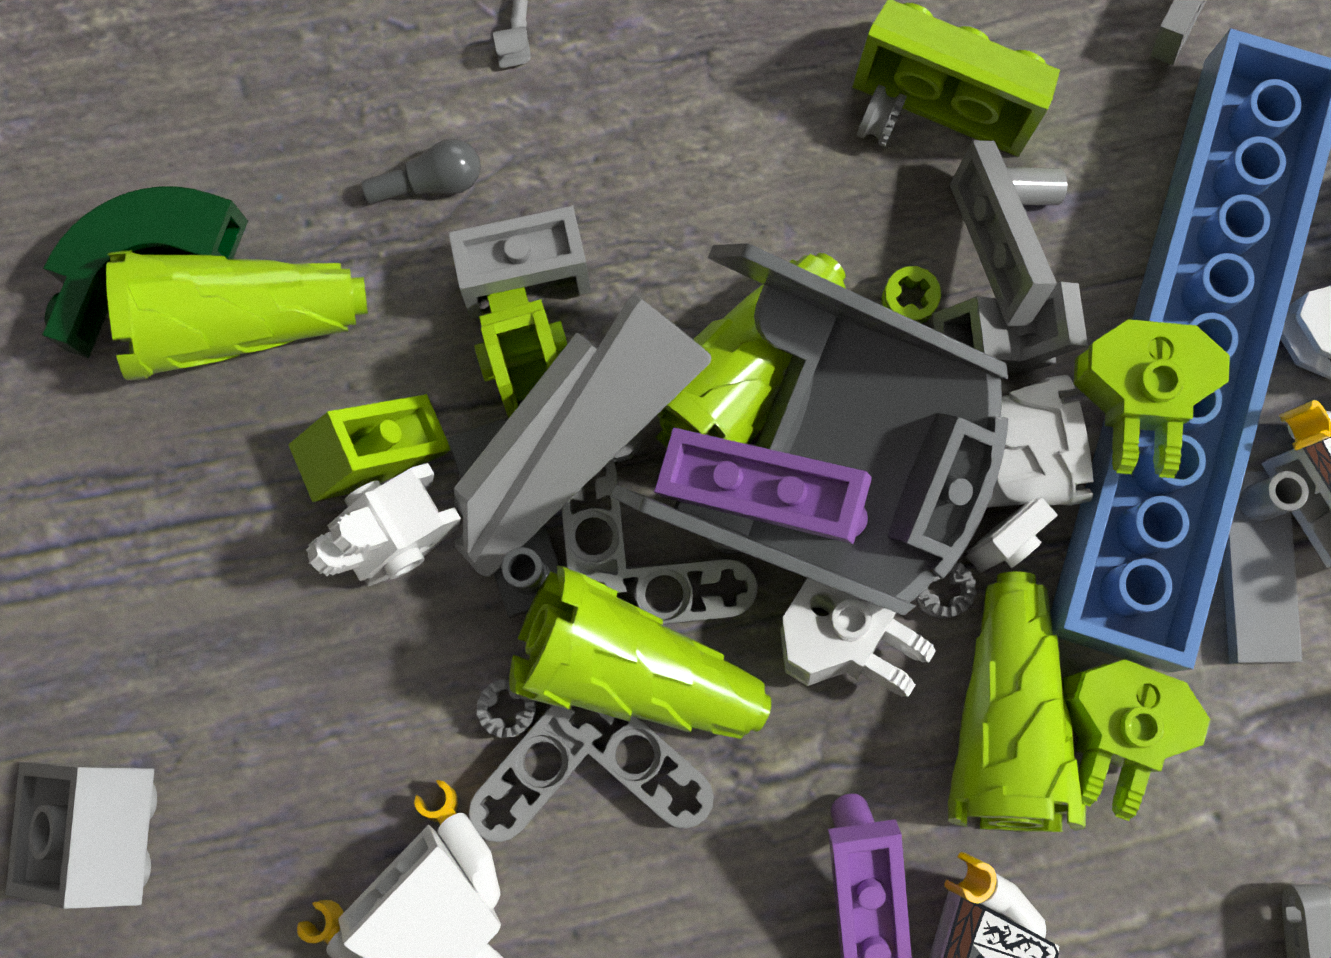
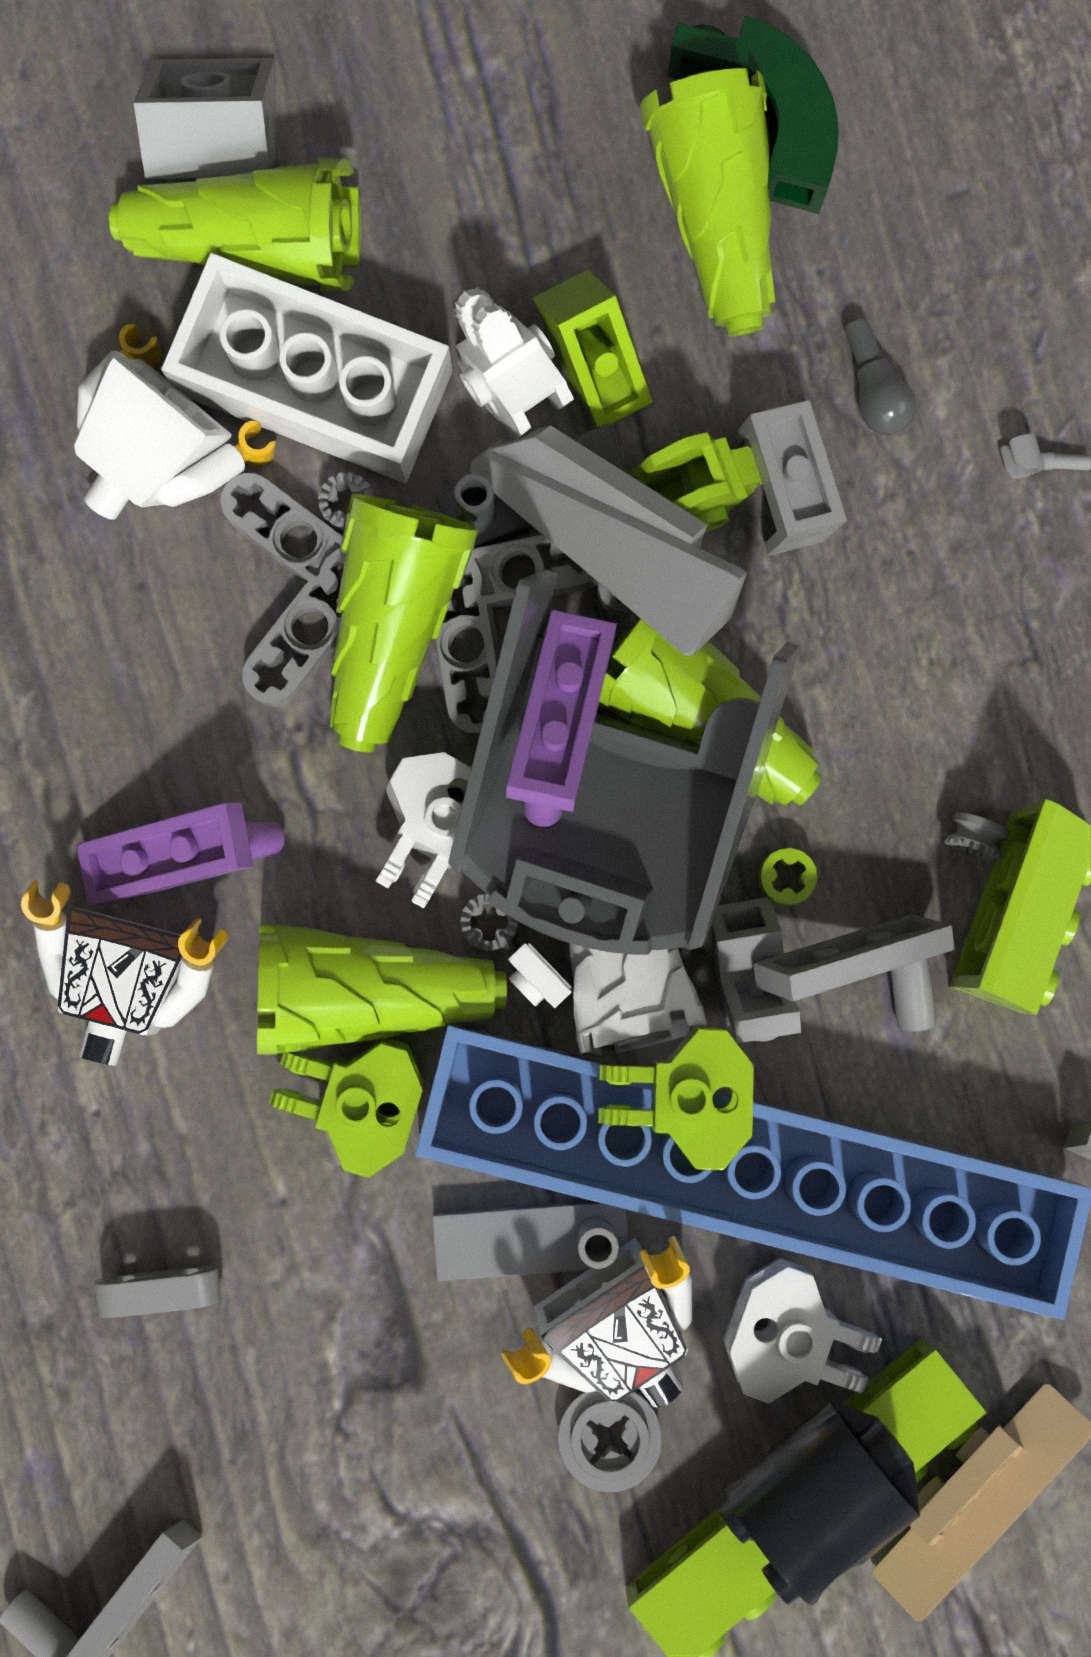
camera: 85 degrees right, 5 degrees up
none -> lime cone [109,157,361,292]
none -> white brick [161,253,453,484]

